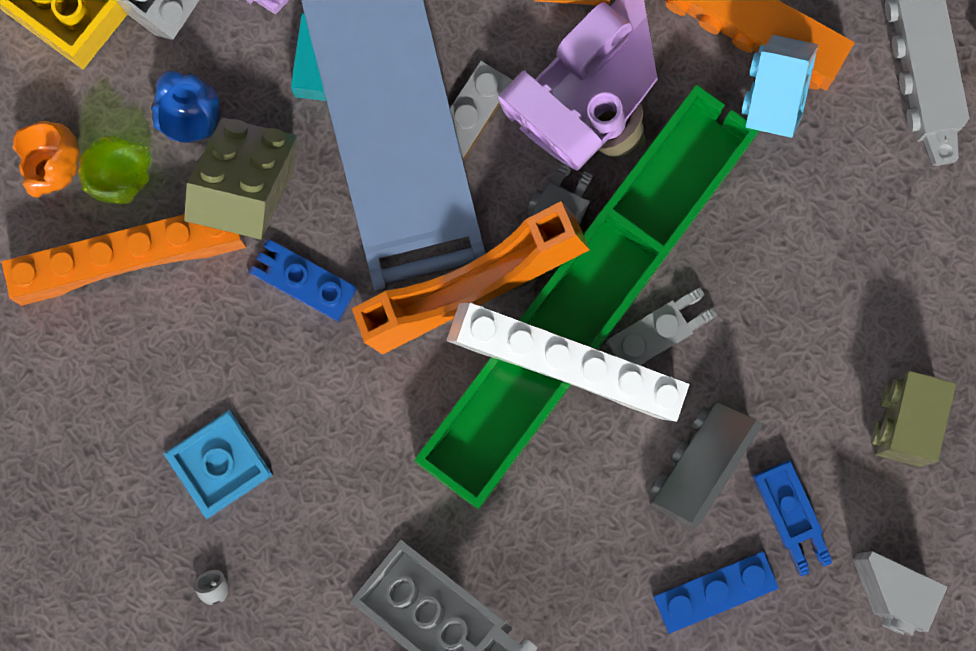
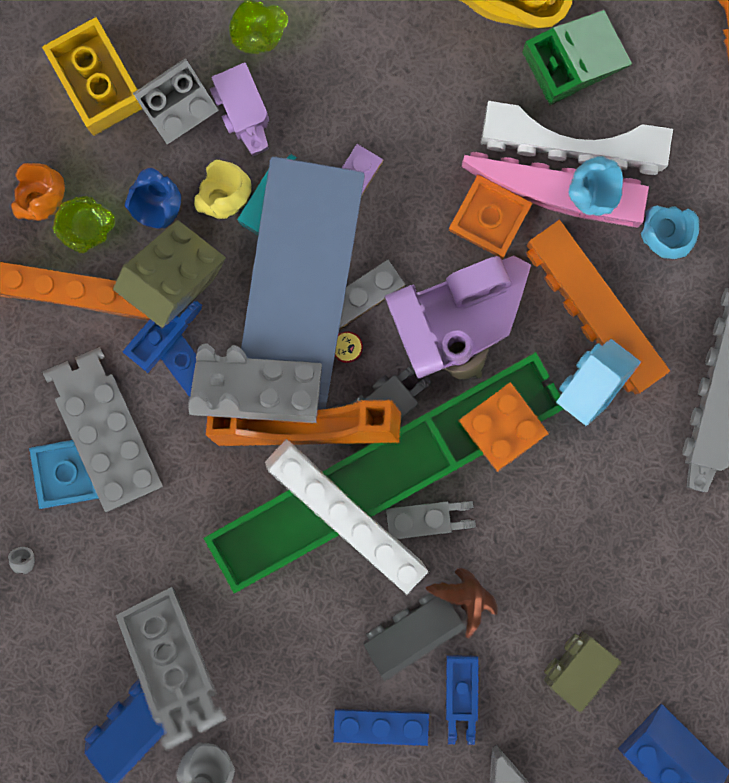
camera: 30 degrees right, 5 degrees up
none -> light grey hinge [42,347,163,513]
none -> blue hinge [122,301,202,373]
none -> light grey hinge [188,344,322,423]
none -> light yellow hair [194,159,251,219]
none -> light yellow tile [335,332,363,363]
none -> copper animal [425,568,498,638]
none -> orange plate [459,382,549,472]

